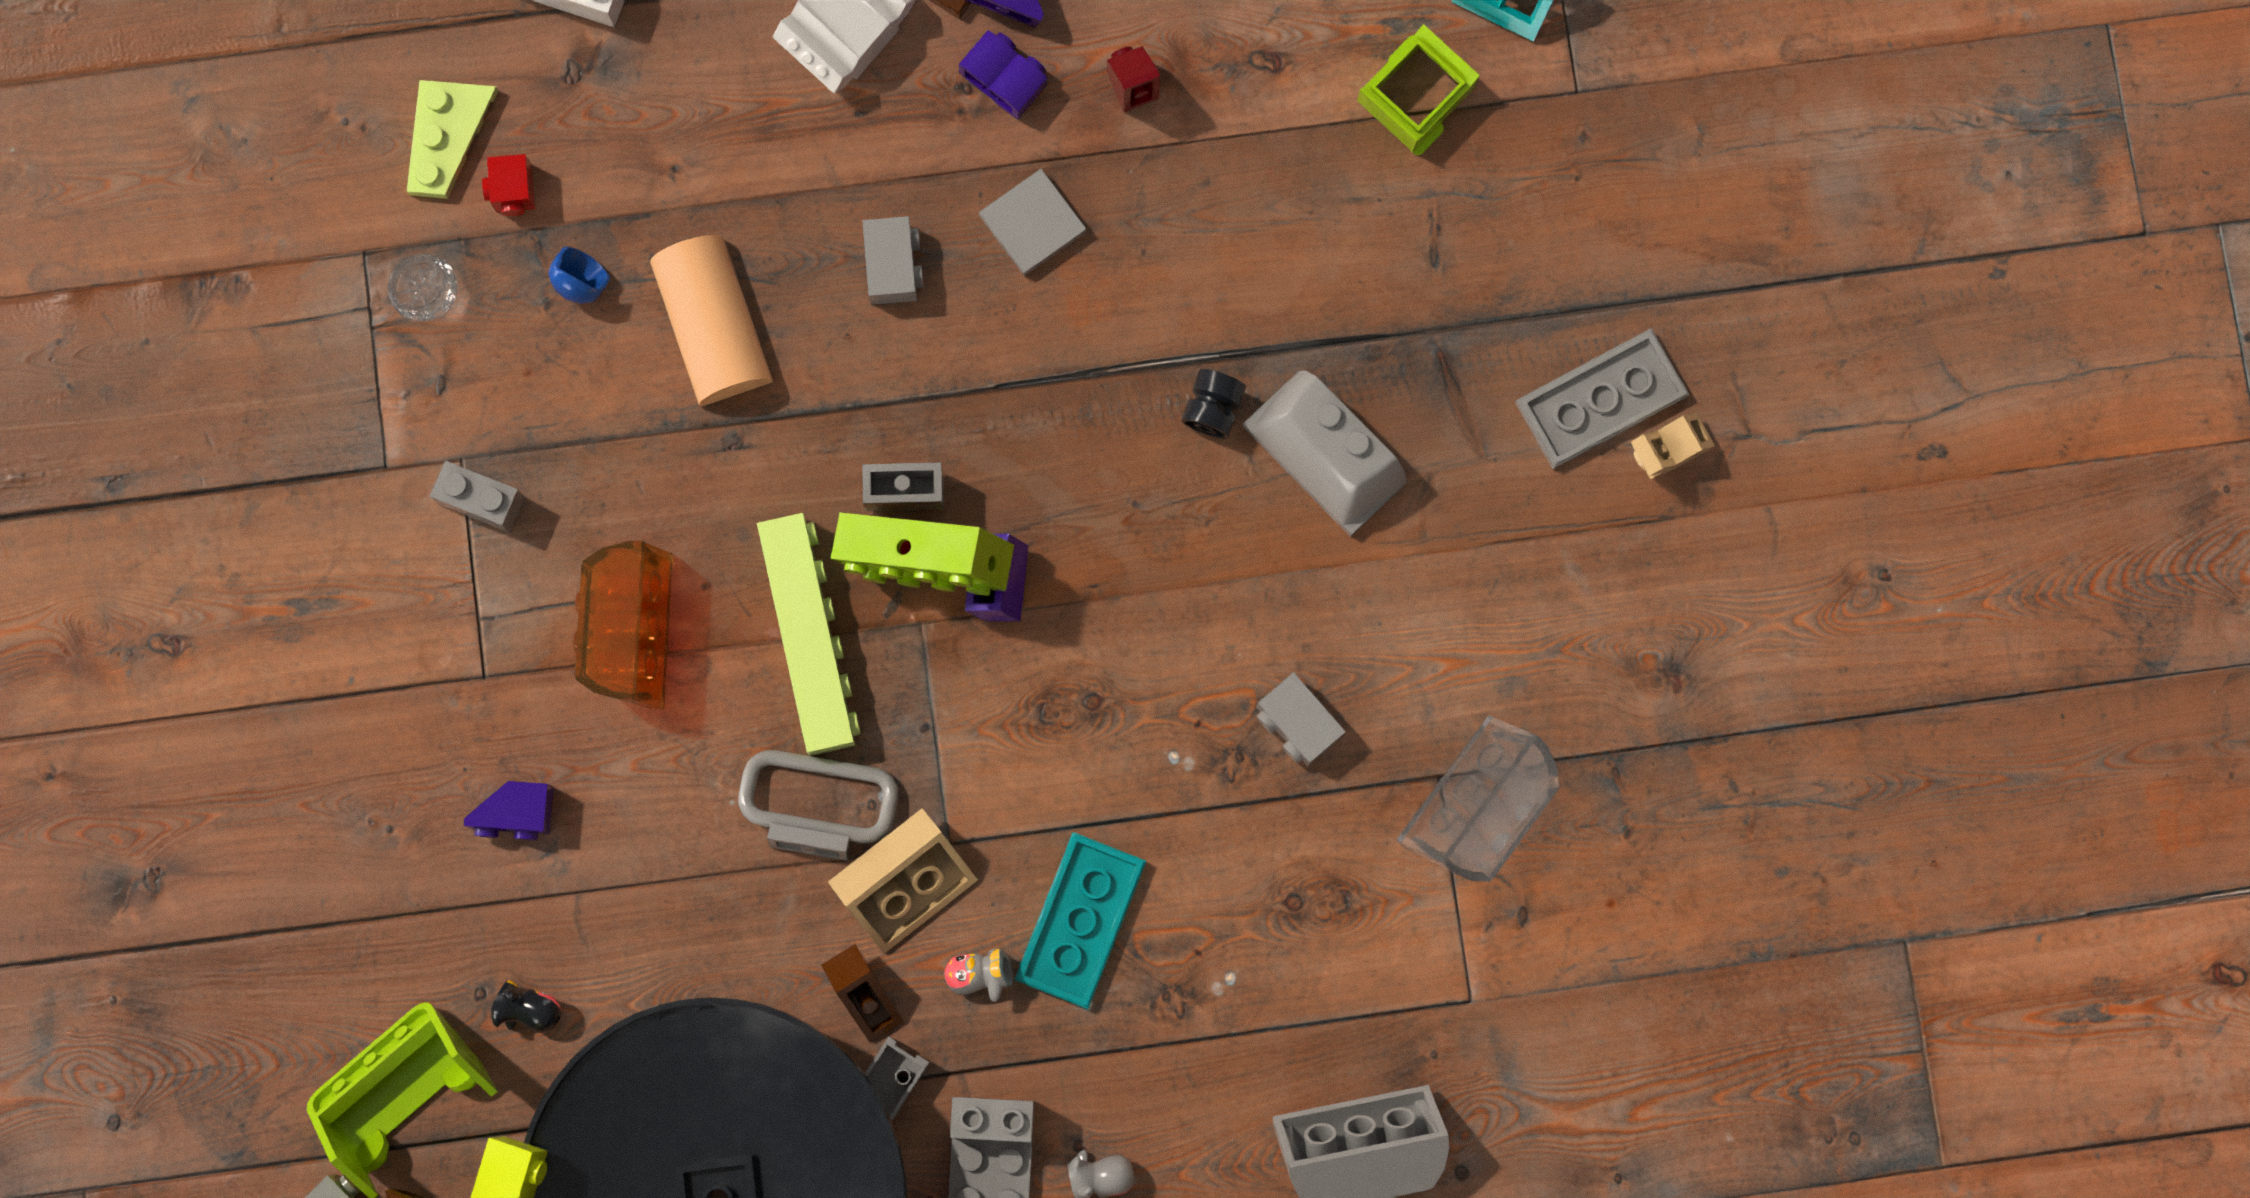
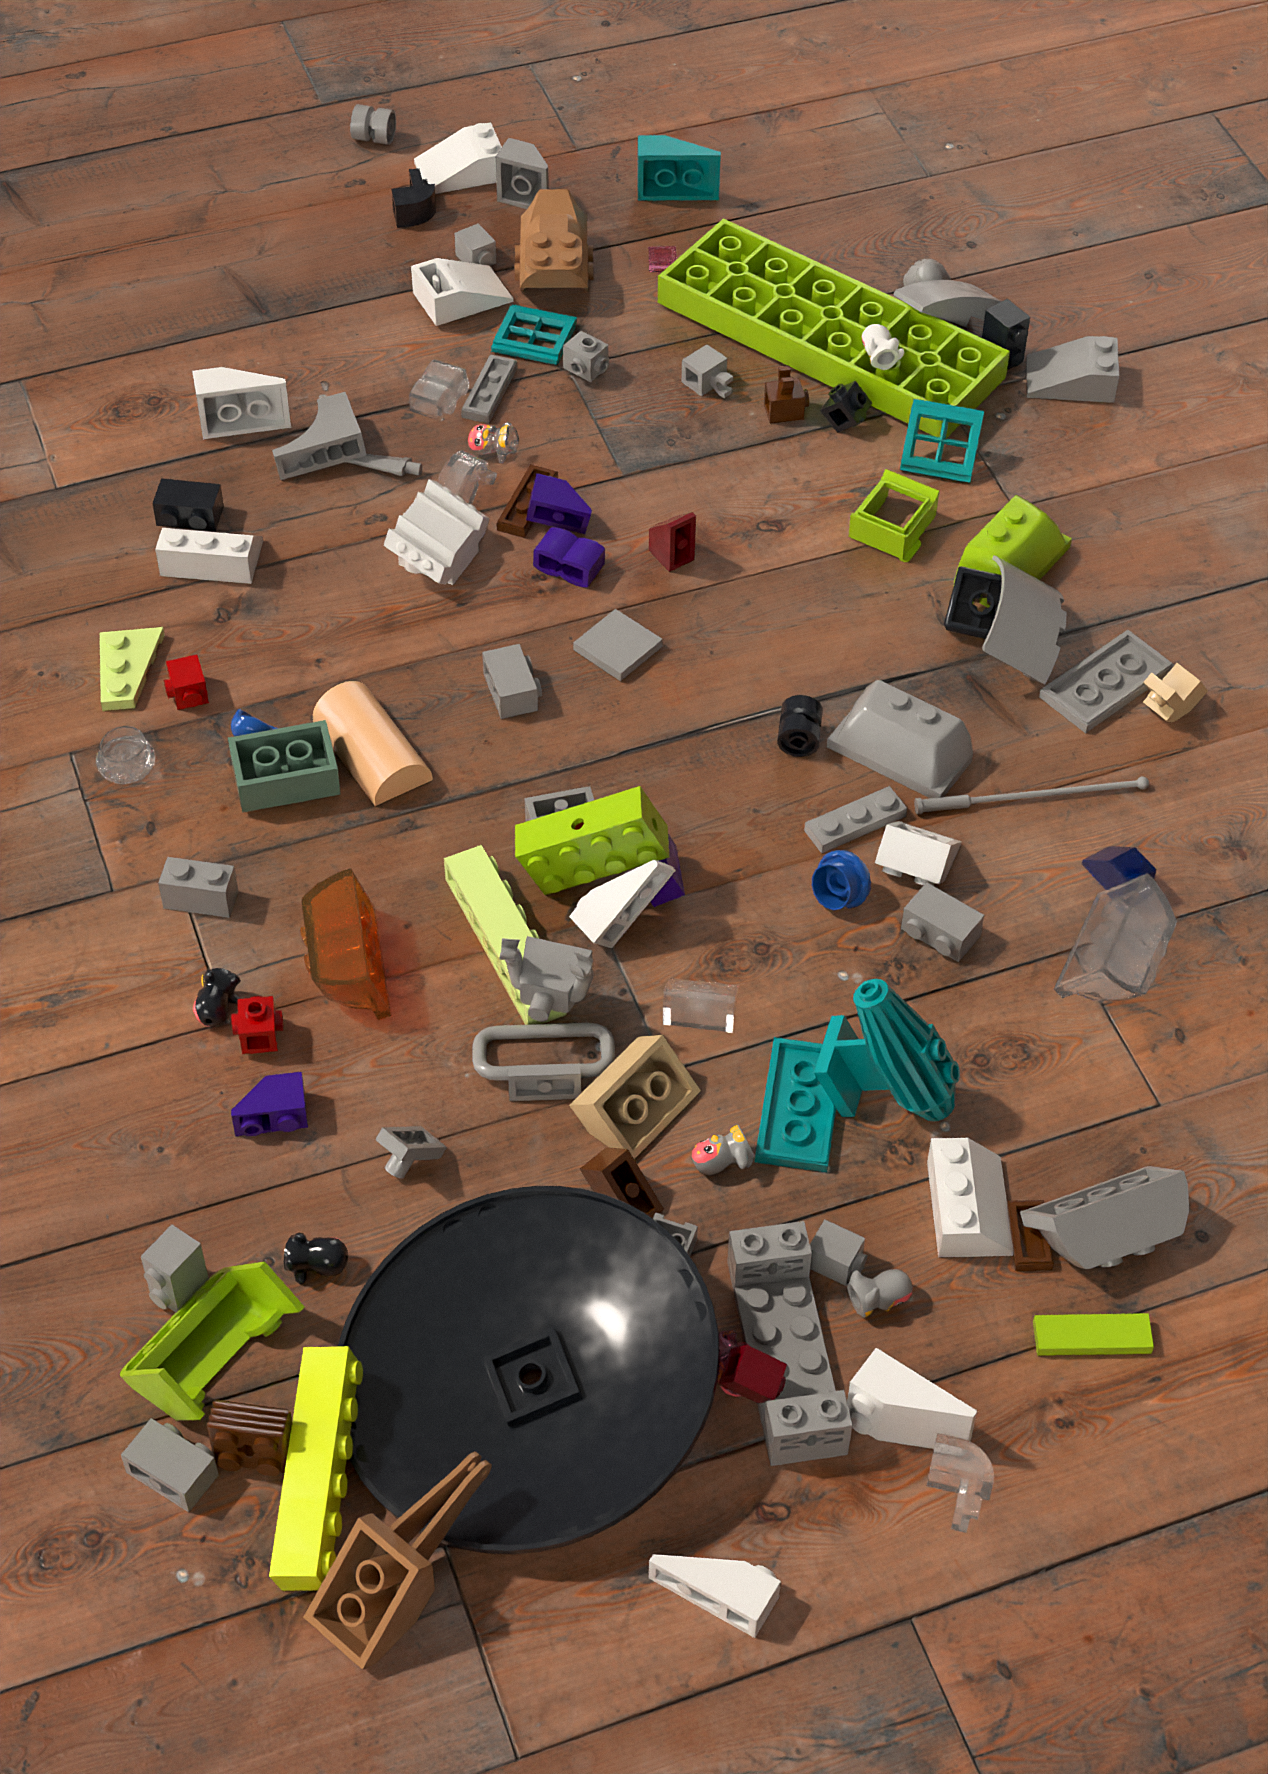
camera: 10 degrees left, 30 degrees down
none -> light grey brick [141,1224,209,1312]
none -> black animal [193,968,241,1027]
none -> sand green brick [228,720,341,813]
none -> red brick [231,996,284,1054]
none -> light grey tile [375,1126,447,1179]
none -> light grey torso [499,936,594,1022]
none -> white slope [569,860,676,948]
none -> clear slope [663,978,739,1033]
none -> light grey plate [804,786,907,853]
none -> light grey brick [810,1219,868,1286]
none -> blue piece [812,850,871,910]
none -> teal piece [814,979,960,1122]
none -> white slope [875,821,962,886]
none -> light grey piece [914,776,1149,815]
none -> white slope [927,1138,1014,1258]
none -> black brick [944,566,1002,639]
none -> lime windscreen [953,495,1072,608]
none -> light grey panel [982,555,1067,684]
none -> reddish brown tile [1007,1200,1054,1271]
none -> clear blue slope [1082,846,1157,909]

